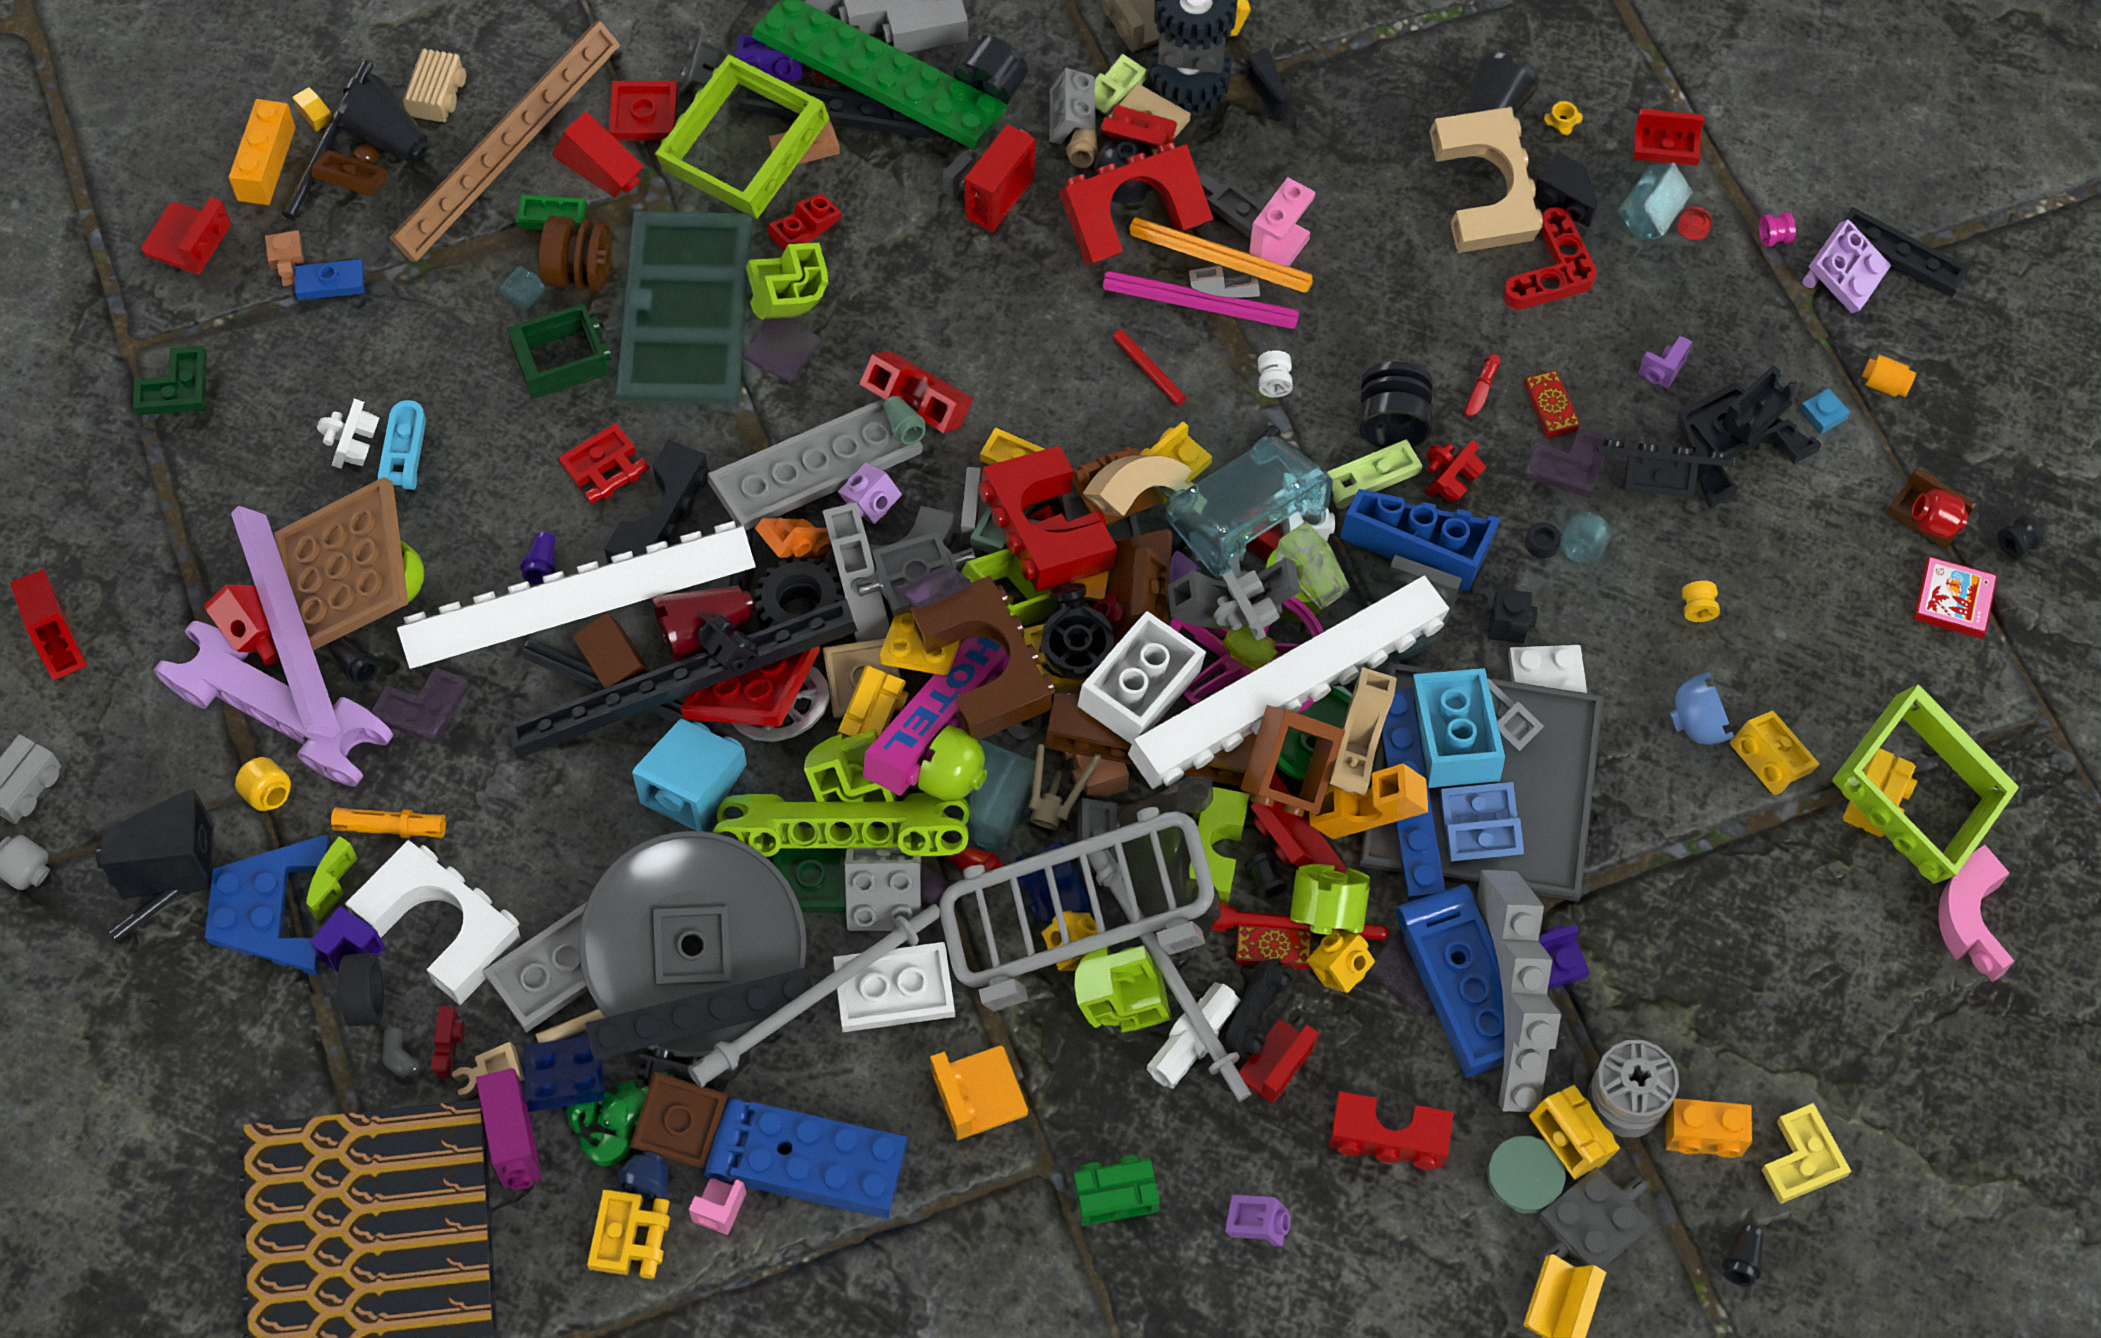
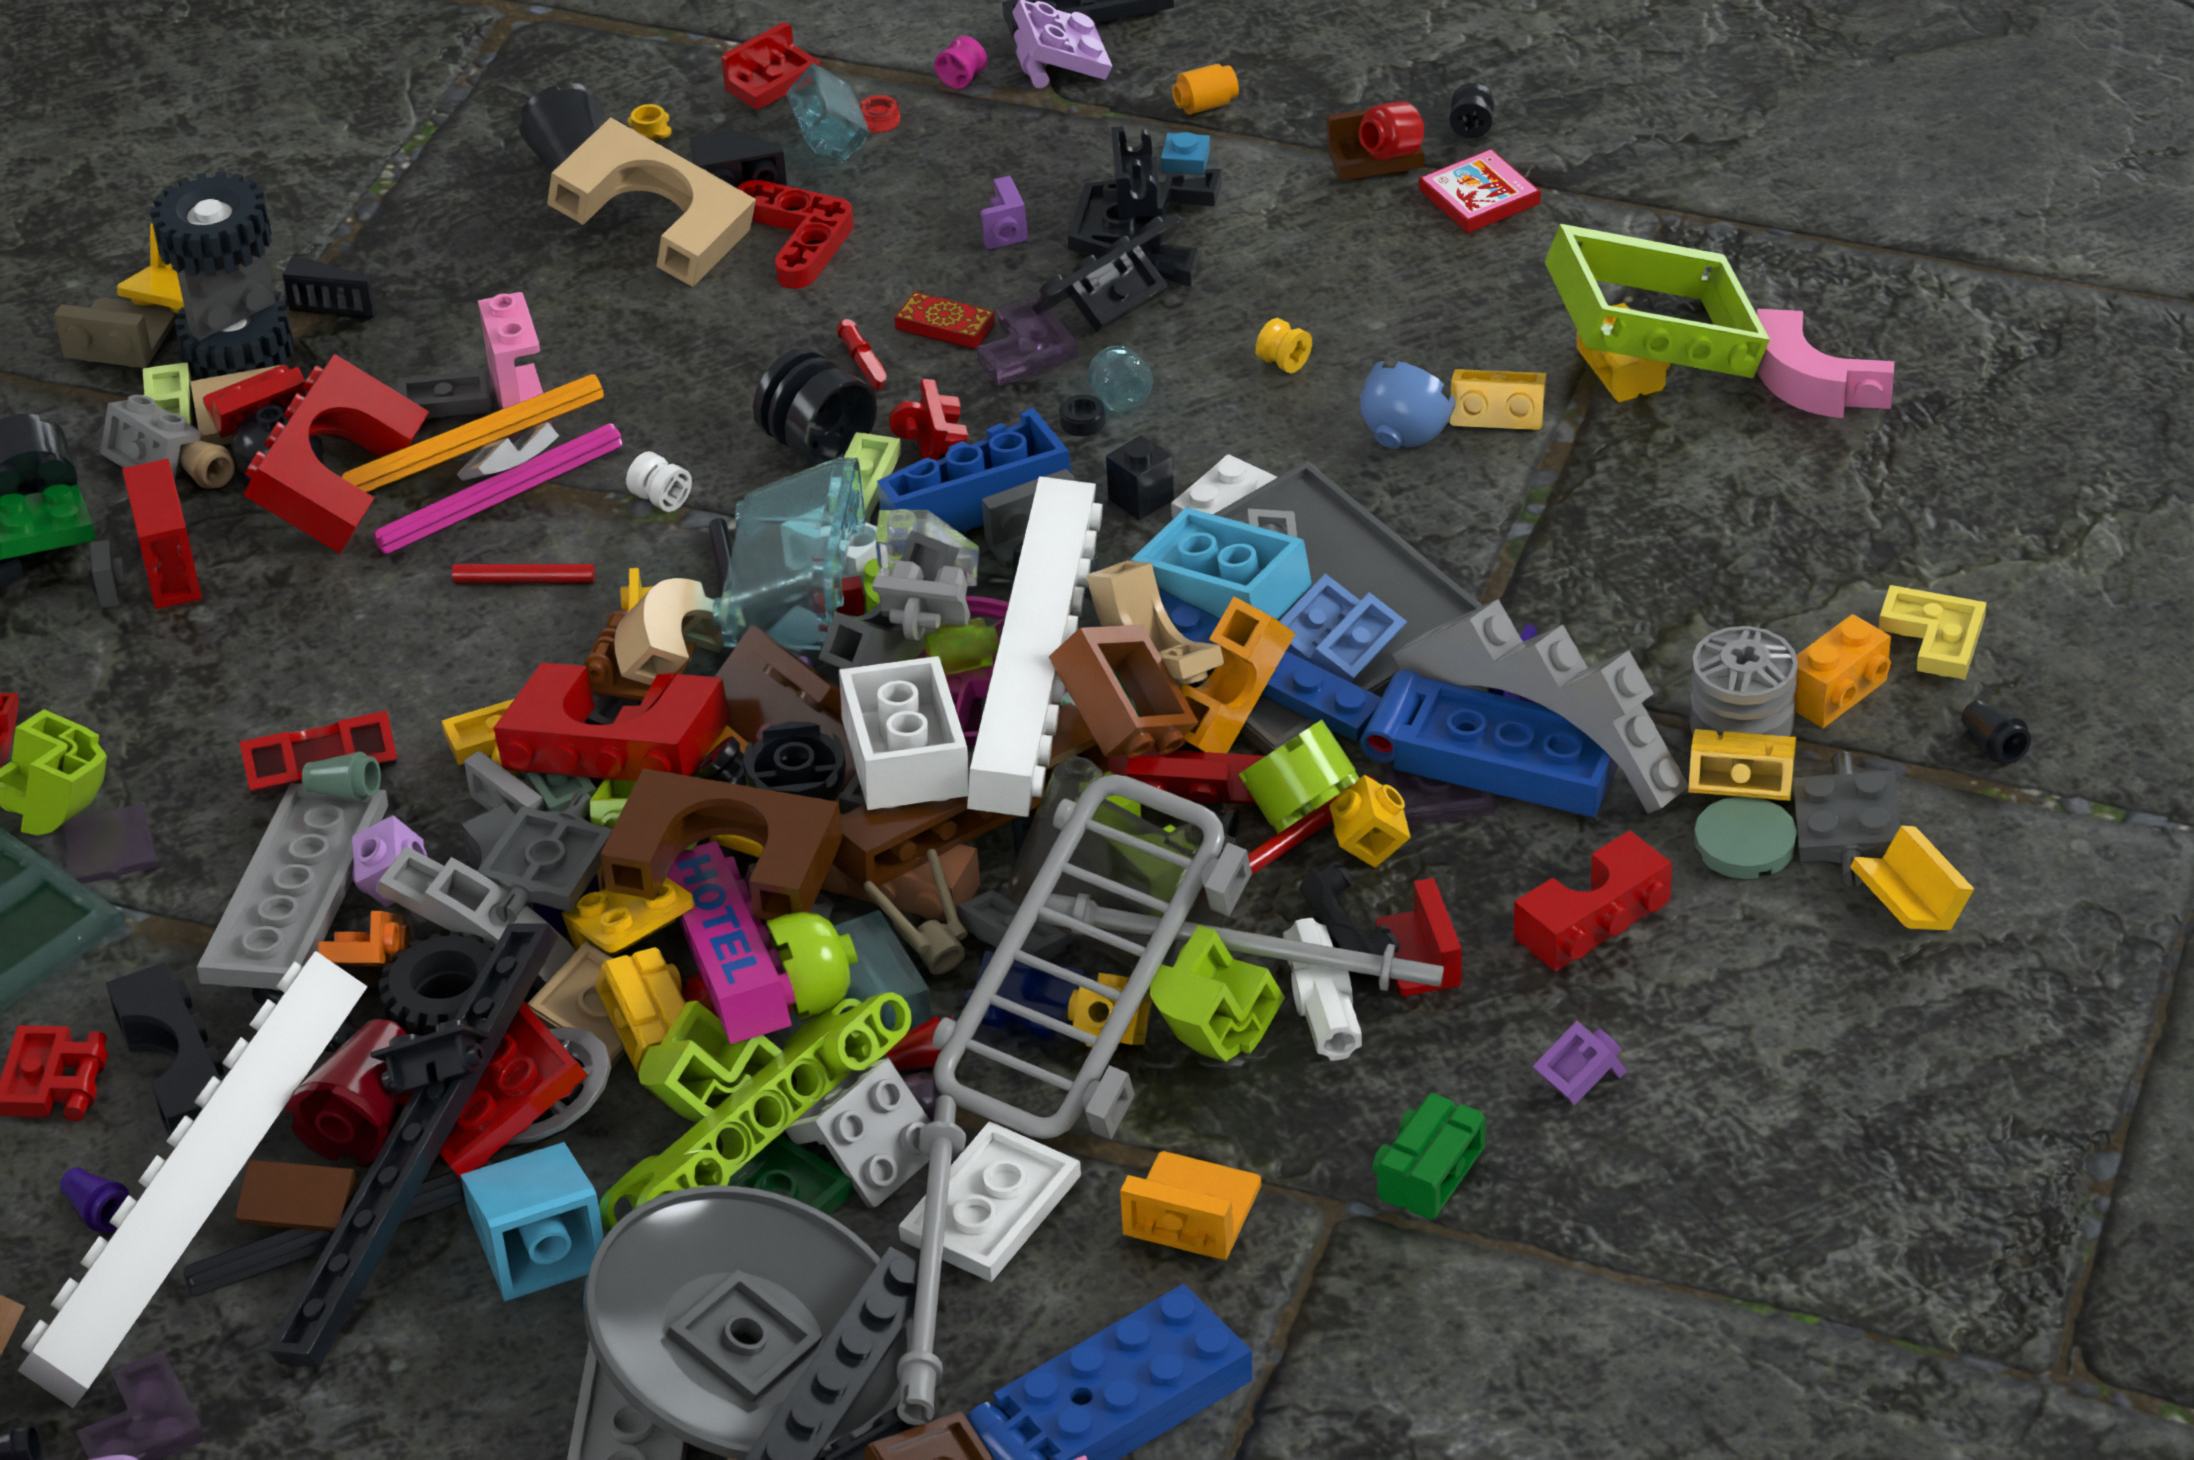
camera: 45 degrees left, 20 degrees down
clear purple piece [895,564,972,610] -> none
tile [1235,925,1312,970] -> none

